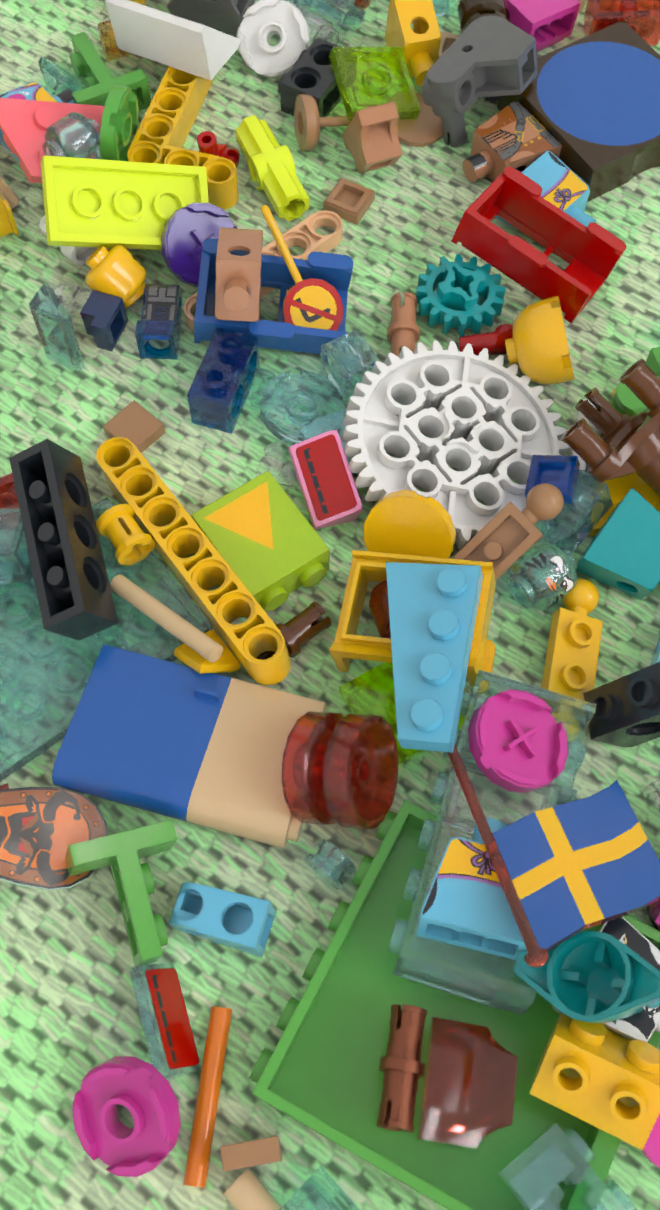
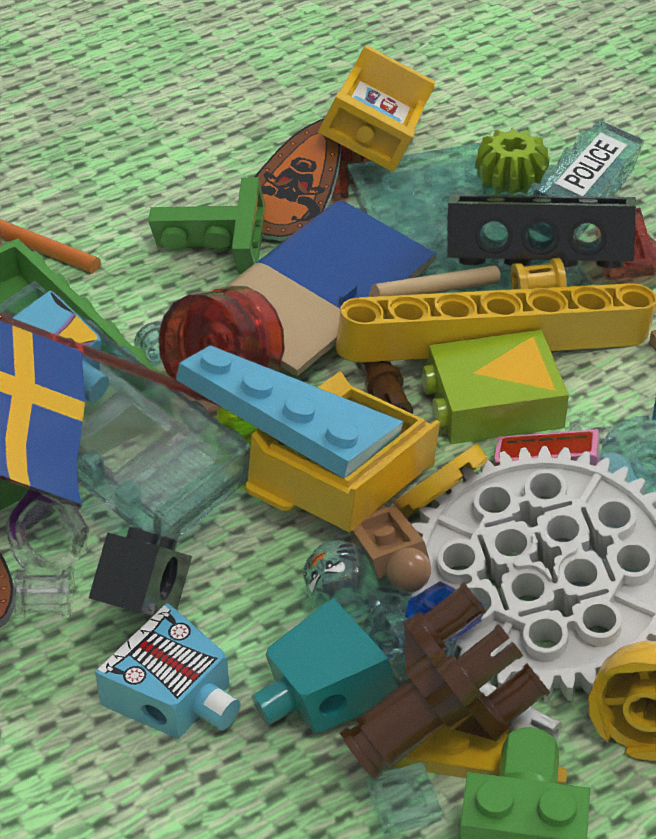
camera: 115 degrees right, 20 degrees down
dark pink tile [72,1056,181,1177] -> none
slope [130,963,201,1081] -> none
medium azure leg [168,882,276,958] -> none
dark pink tile [468,689,569,793] -> none
yellow plate [540,579,603,744] -> none

